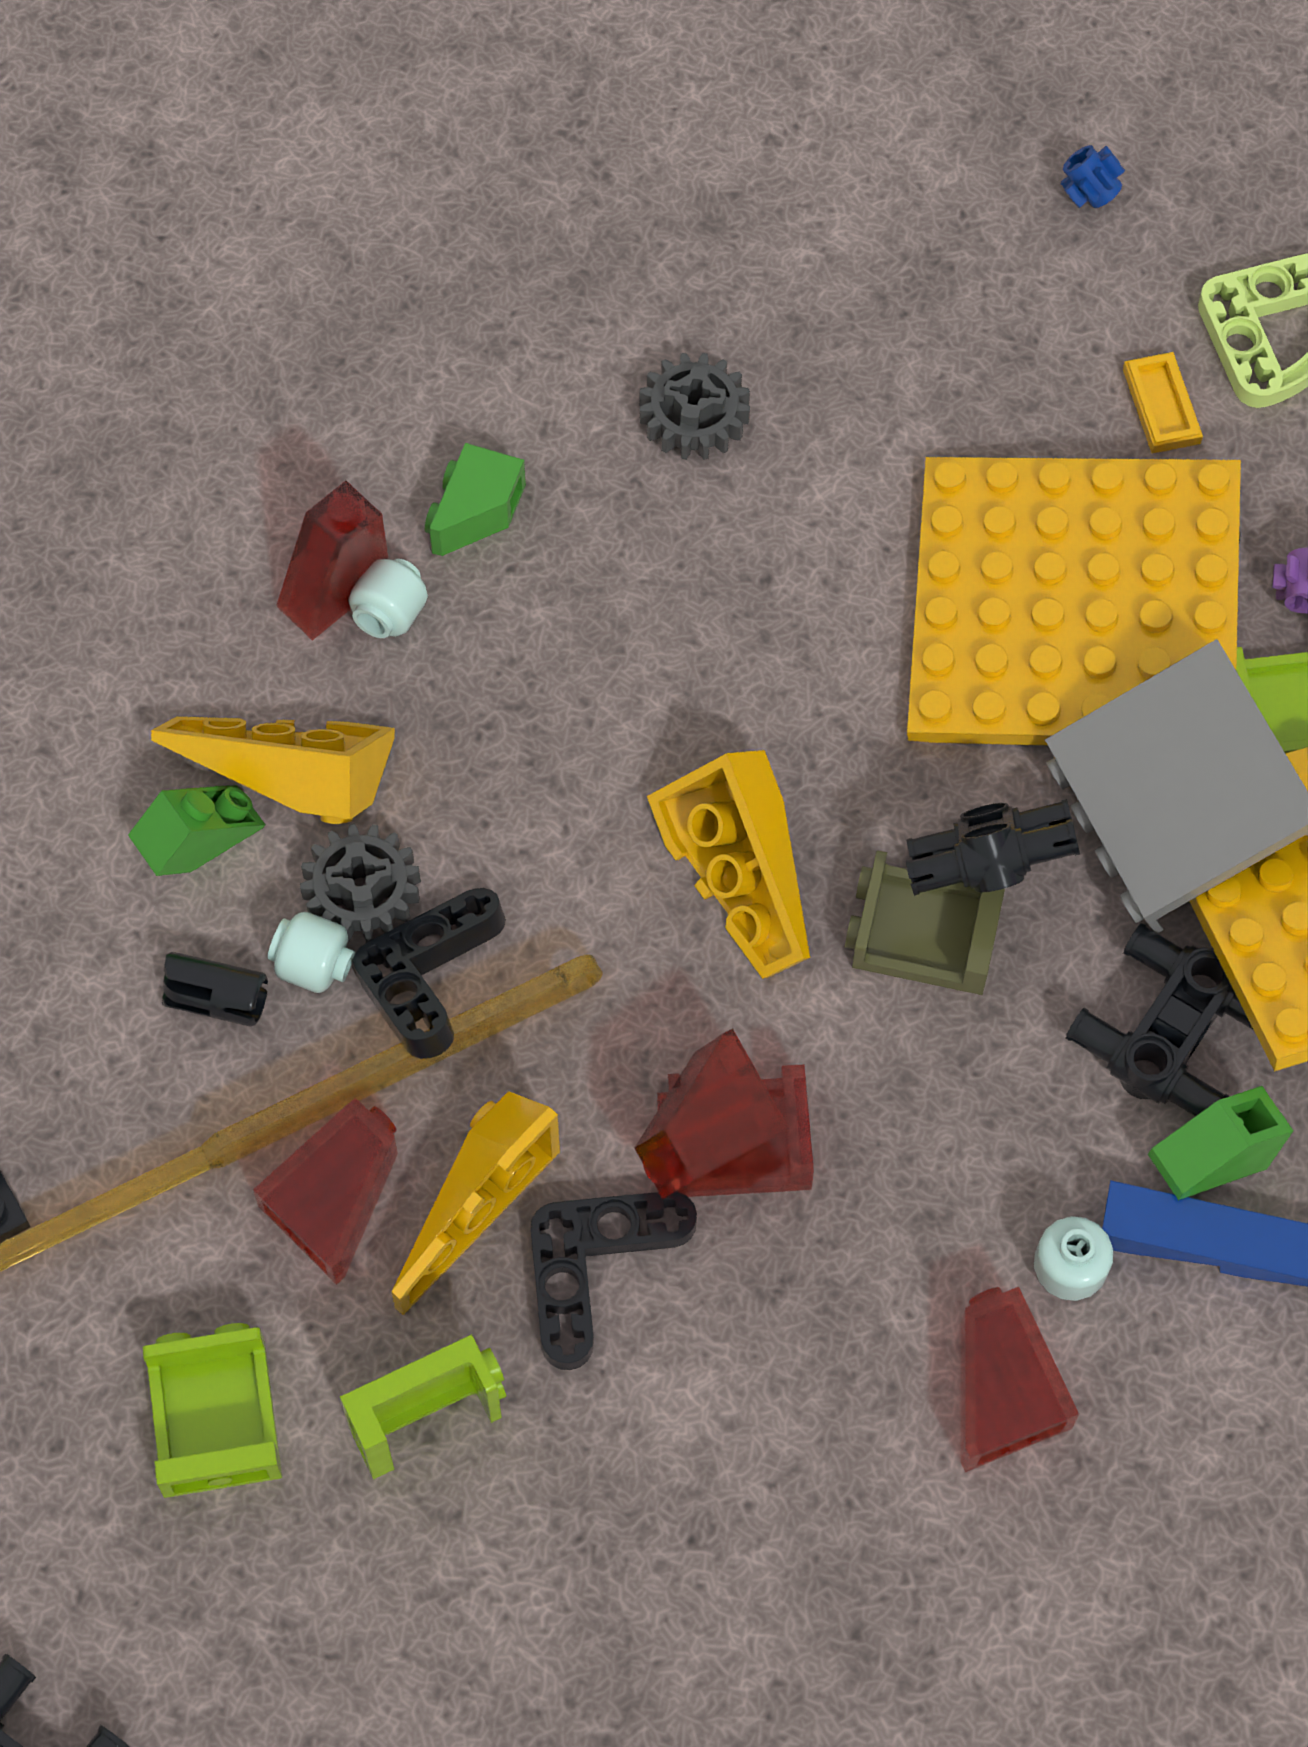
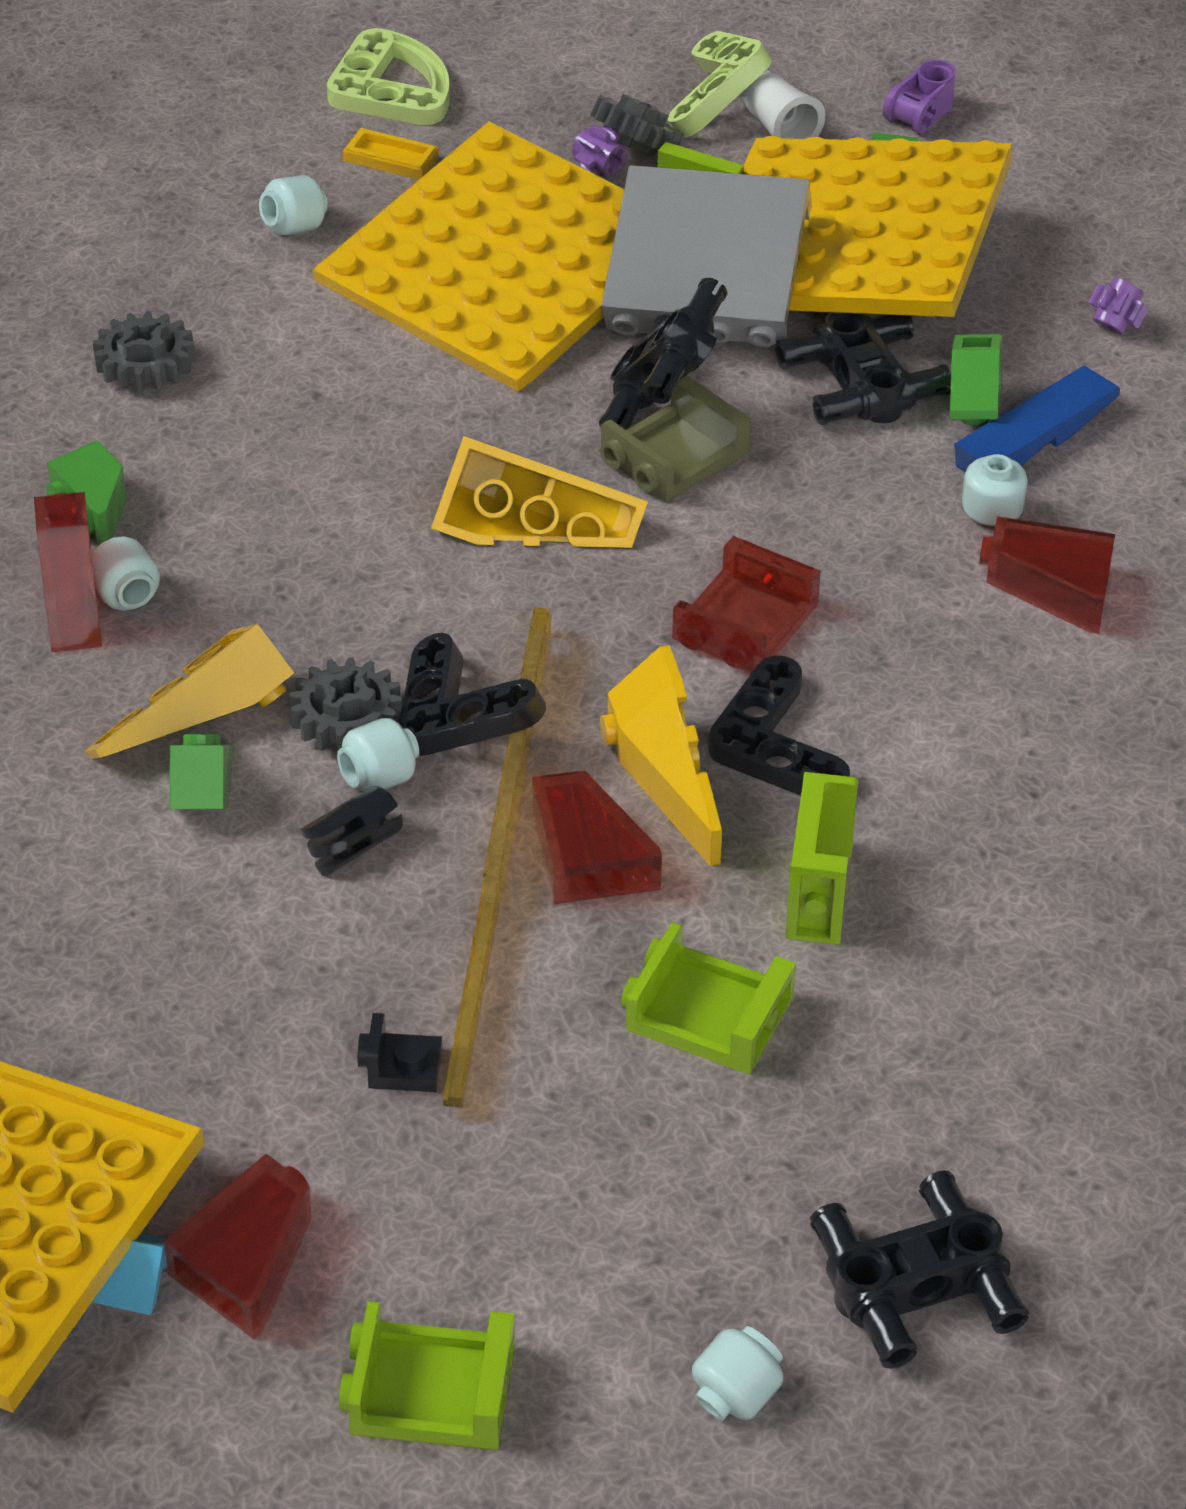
camera: 55 degrees left, 20 degrees down
clear red slope [634,1028,789,1199] -> none
blue gear [1060,145,1125,208] -> none
none -> light aqua head [259,175,328,236]

